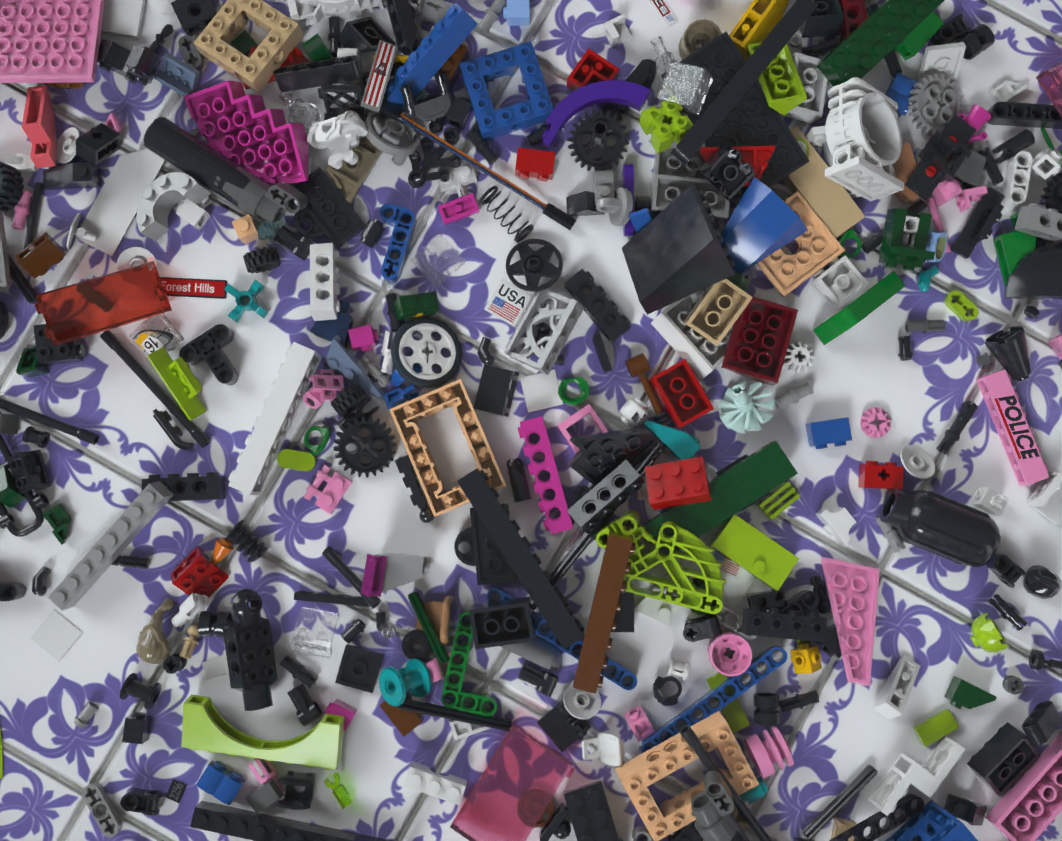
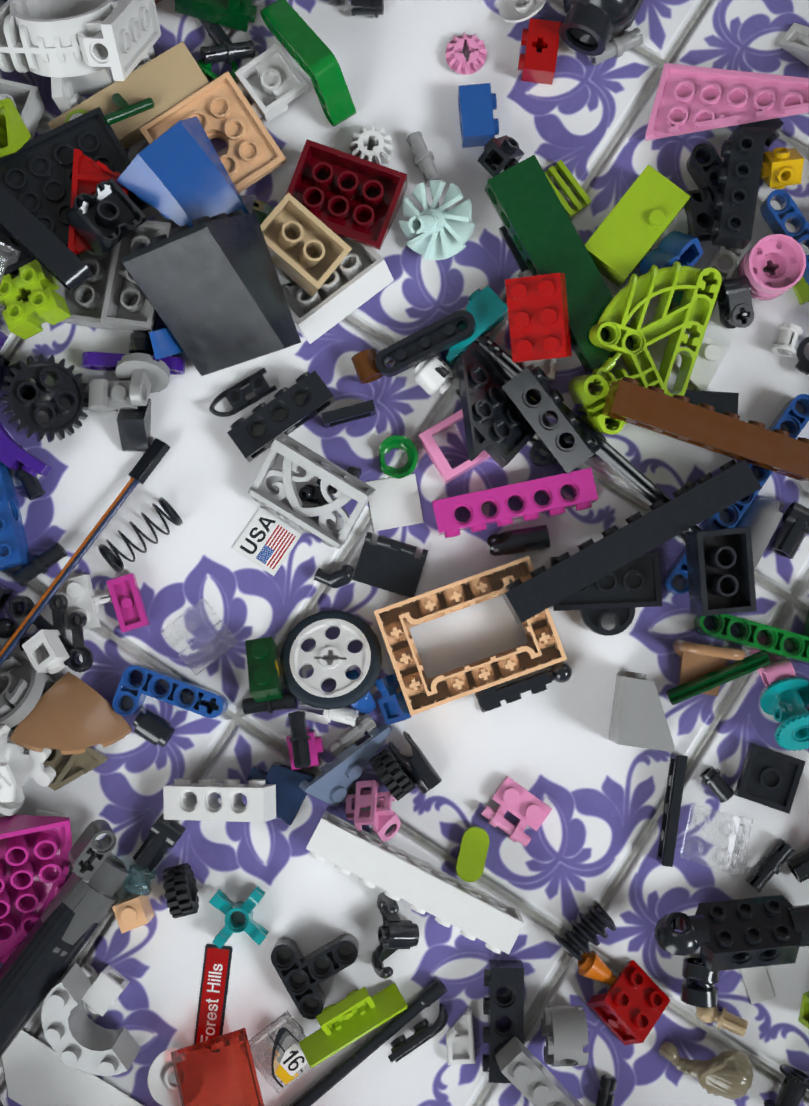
camera: 80 degrees left, 0 degrees up
black bush [163,653,187,674] -> none
white arm [171,593,210,627] -> none
black plate [294,167,366,250] -> none
green piece [304,425,330,455] -> none
black piece [322,546,381,609] -> none
black gear [333,415,397,478] -> none
magenta hinge [361,554,387,597] -> none
arm [376,611,397,638] -> none
black gear [402,629,432,660] -> none
black wheel [506,239,563,292] -> none
red brick [515,148,555,182] -> none
red brick [649,359,714,429] -> none
black axle [810,576,831,614] -> none
white brick [816,507,857,545] -> none
none -> medium nougat brick [10,672,132,755]
none -> white brick [22,629,70,674]
none -> dark green piece [103,93,155,125]
none -> black pin [200,40,255,65]
none -> black piece [209,368,277,417]
none -> black axle [288,711,311,768]
none -> black piece [372,892,419,979]
none -> black plate [375,310,476,377]
none -> white tile [446,1008,475,1065]
none -> black brick [477,135,525,177]
none -> light grey brick [541,1005,588,1067]
none -> blue brick [639,231,704,274]

